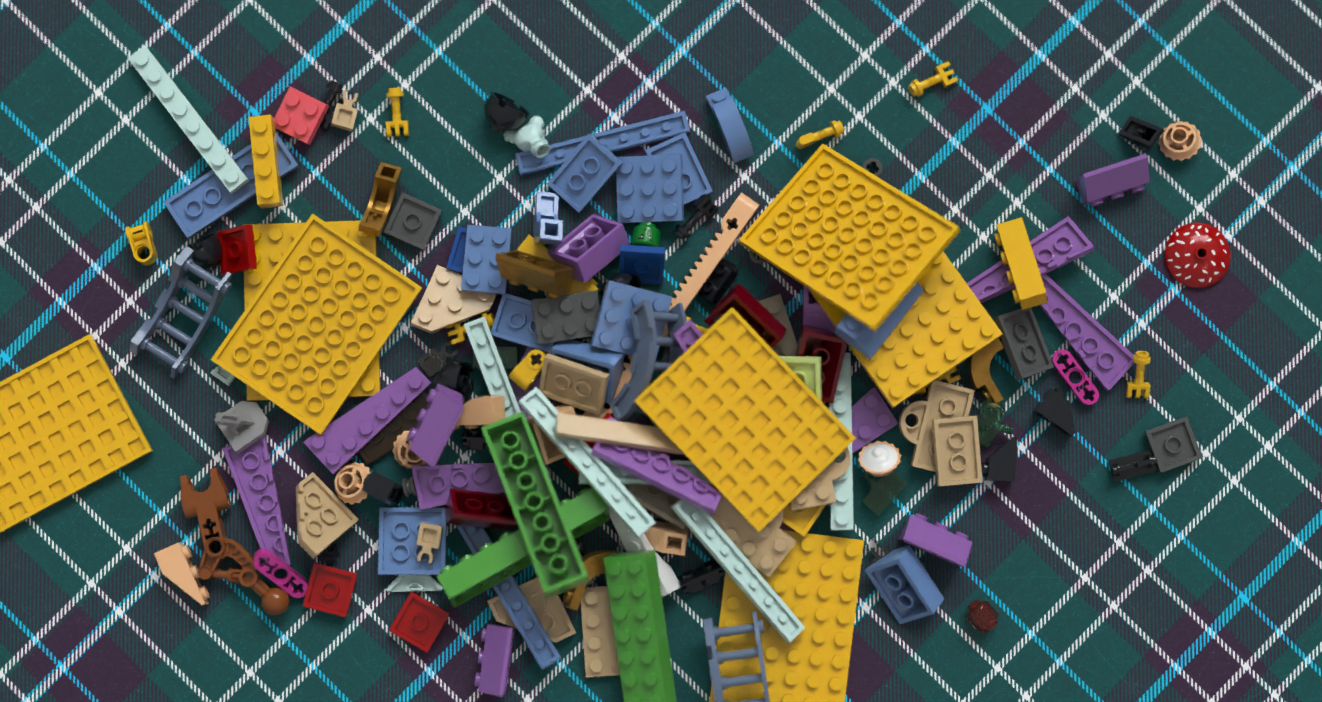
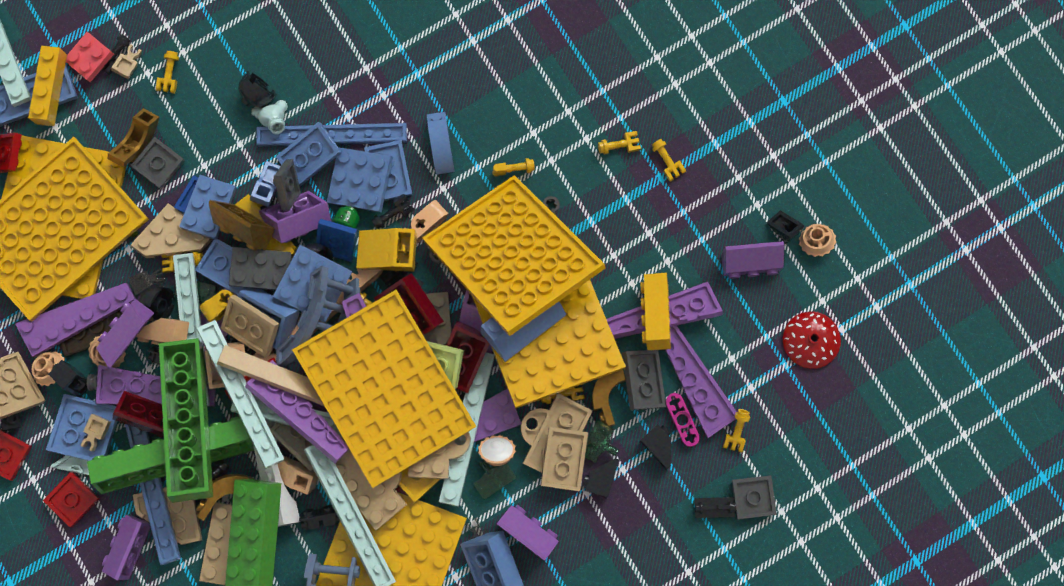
camera: 20 degrees right, 5 degrees down
none -> dark grey plate [273,159,301,211]
none -> yellow slope [356,228,417,272]
none -> yellow hinge [652,139,686,182]

